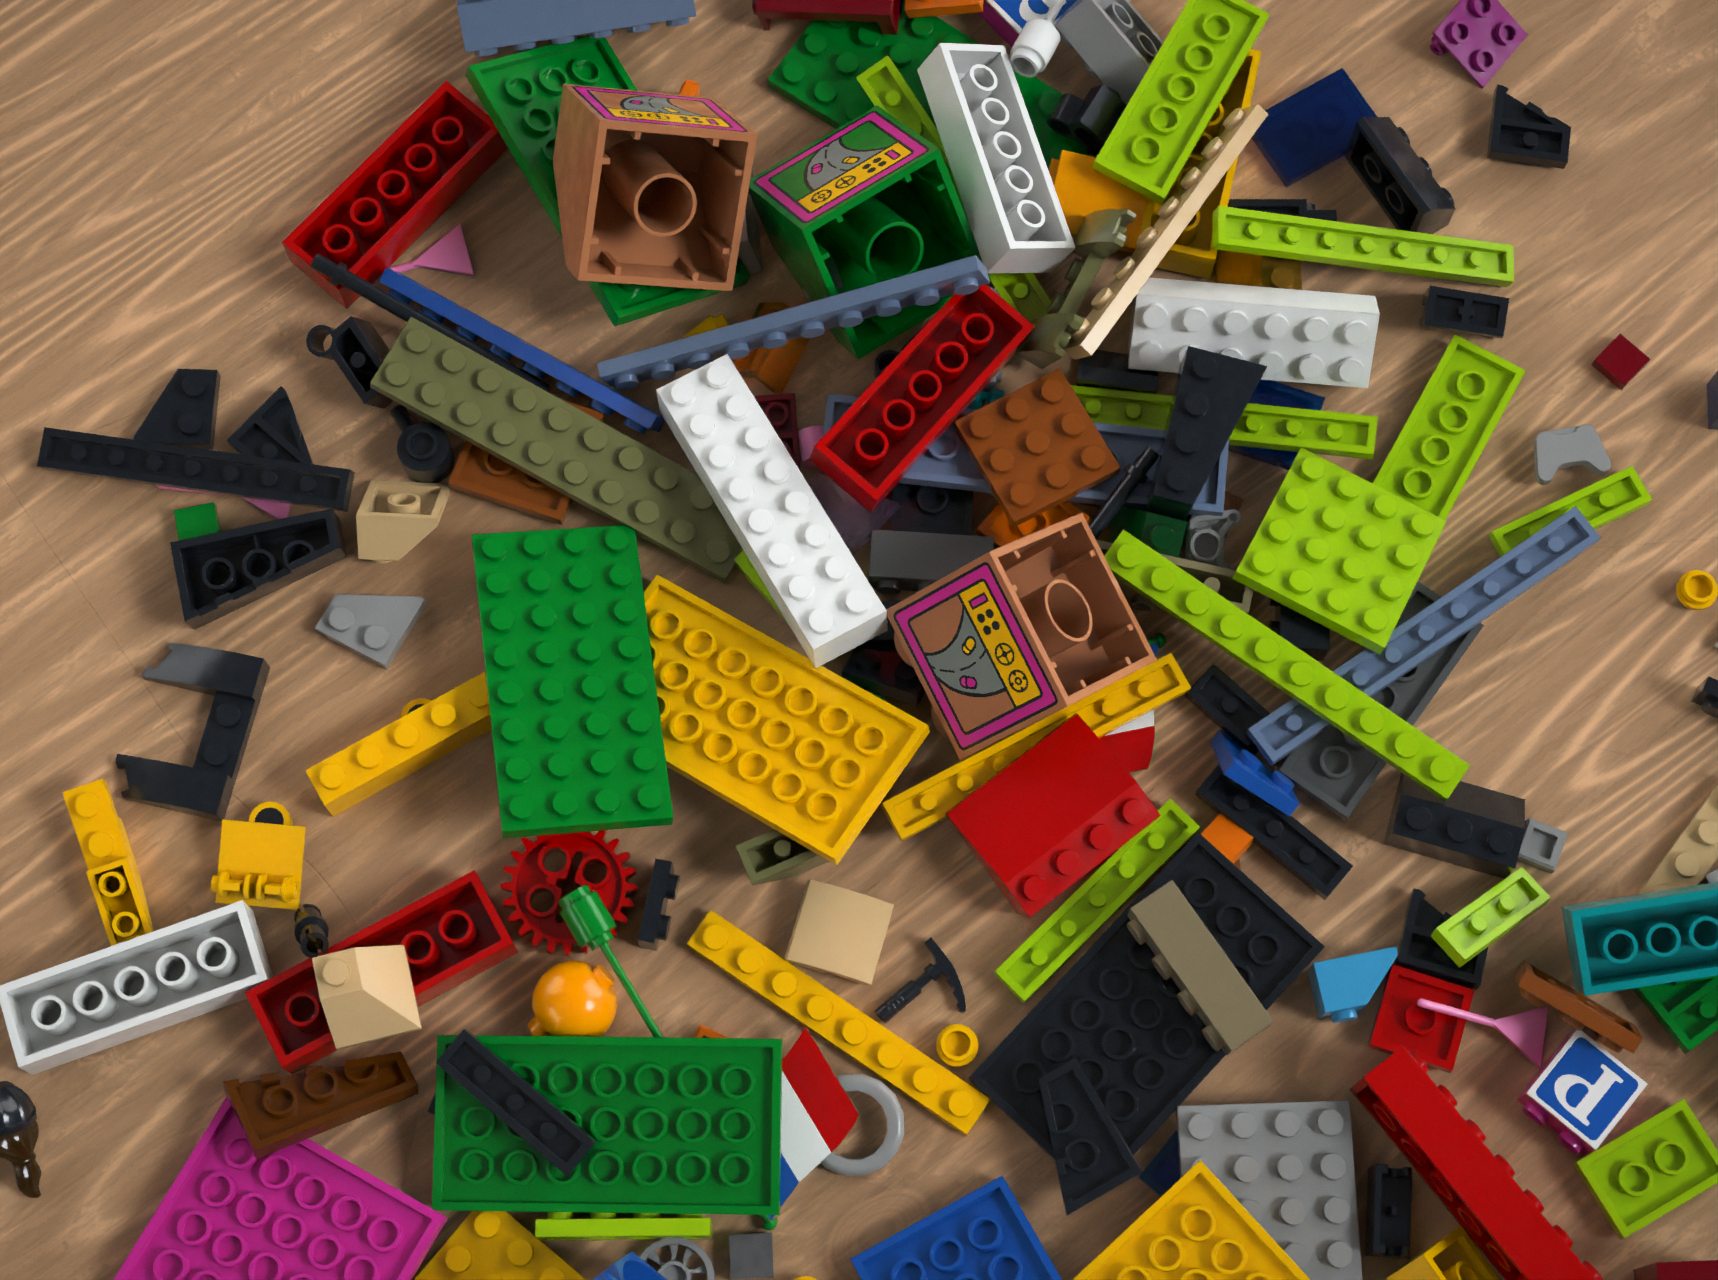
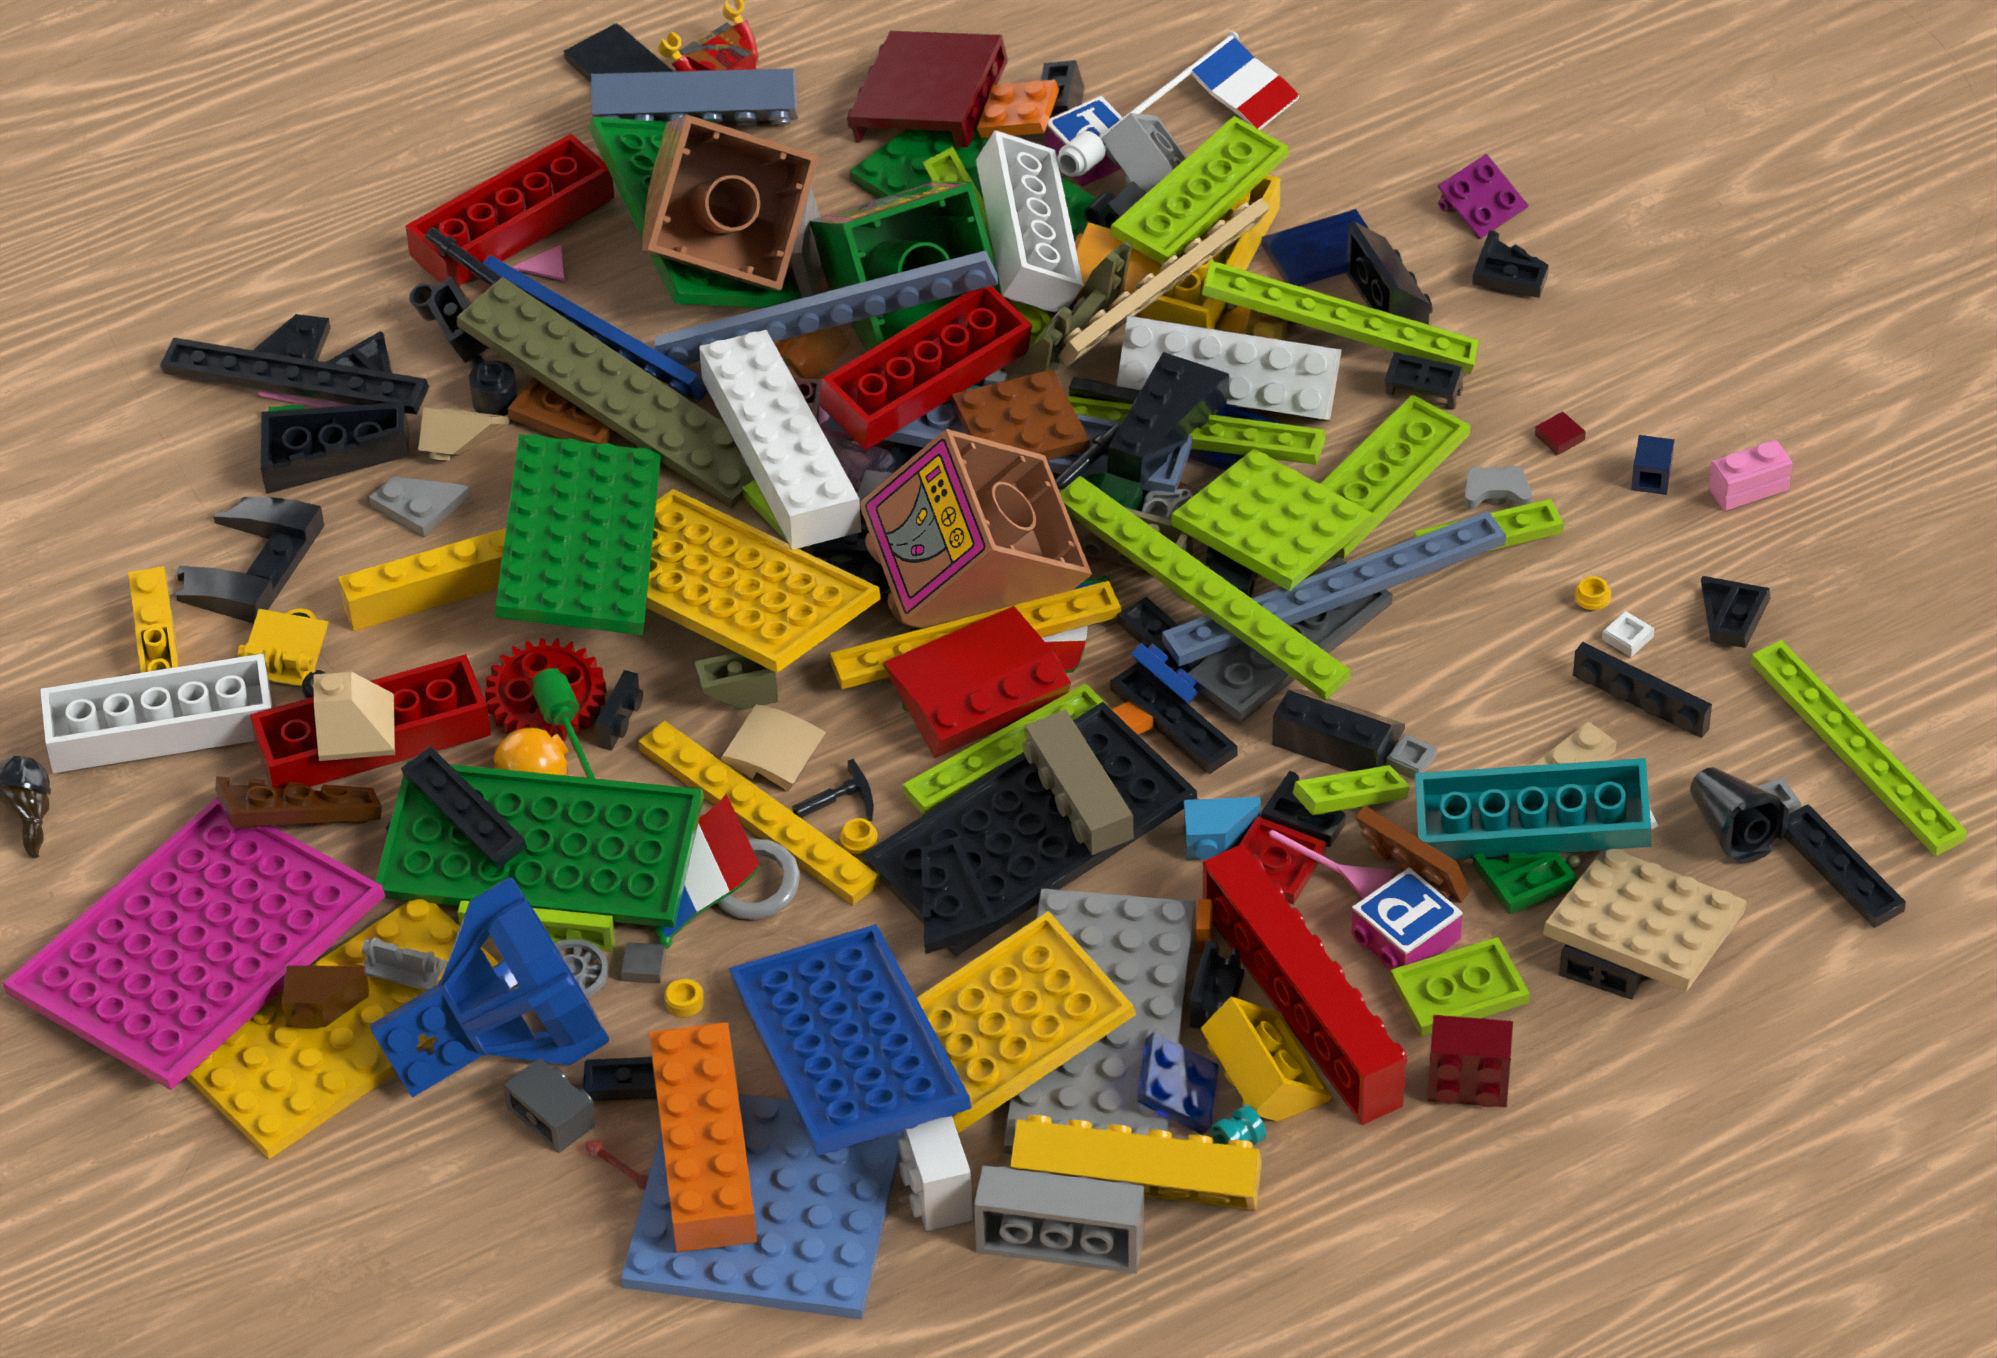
camera: 10 degrees right, 25 degrees down
none -> orange tile [1196,899,1213,953]

